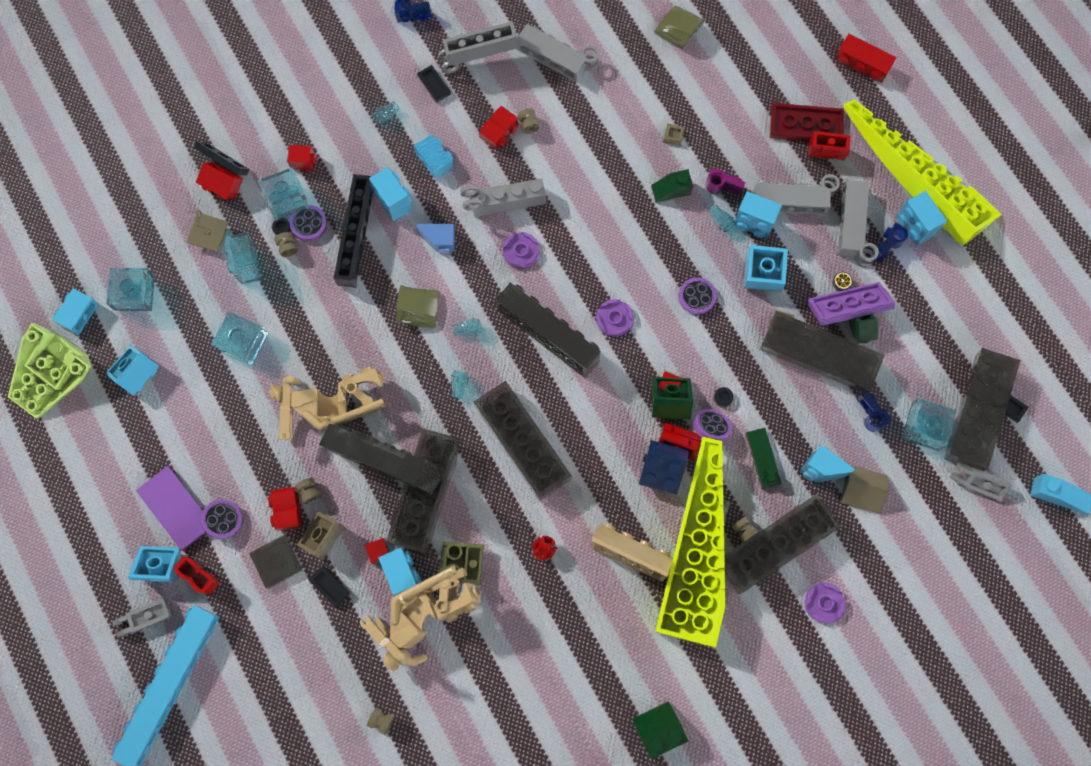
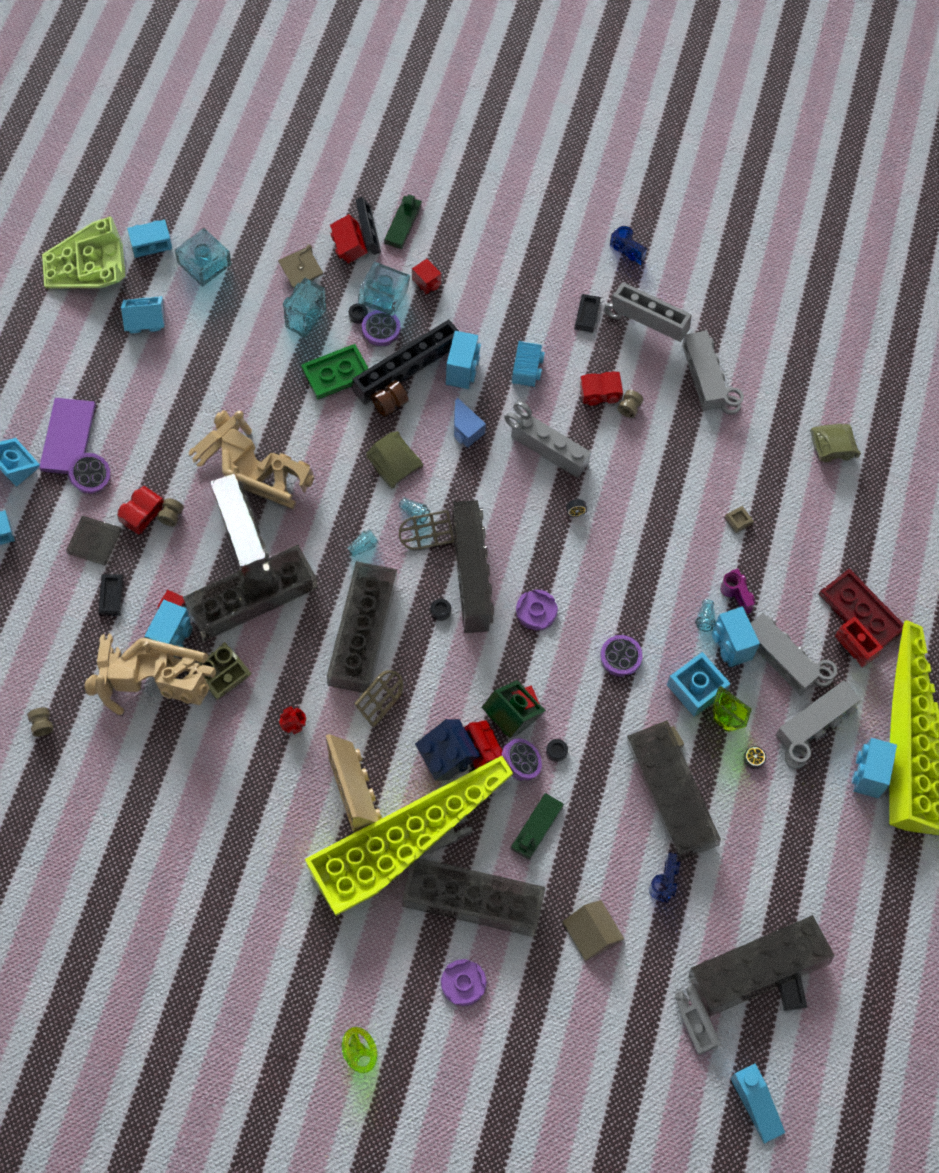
camera: 40 degrees right, 10 degrees down
red brick [174,557,220,595] -> none
clear light blue brick [211,312,268,366] -> none
dark tan wheel [274,232,298,257] -> none
dark tan slope [297,511,344,561] -> none
clear light blue cone [372,101,400,126] -> none
medium lavender tile [503,232,539,269] -> none
dark green slope [632,701,689,759] -> none
dark green slope [651,169,693,203] -> none
dark tan wheel [731,515,759,543] -> none
medium azure slope [800,445,854,482] -> none
medium lavender tile [808,282,895,326] -> none
dark green slope [848,314,878,343] -> none
clear blue plate [875,222,908,263] -> none
clear light blue brick [901,398,956,451] -> none
none -> green plate [301,344,369,400]
none -> clear neon green piece [342,1027,377,1074]
none -> dark tan window [354,670,403,727]
none -> reddish brown wheel [371,380,409,417]
none -> dark green hinge [384,194,422,249]
none -> dark tan window [398,510,454,550]
none -> black tile [430,599,451,621]
none -> black tile [566,499,587,517]
none -> clear neon green slope [713,686,752,732]

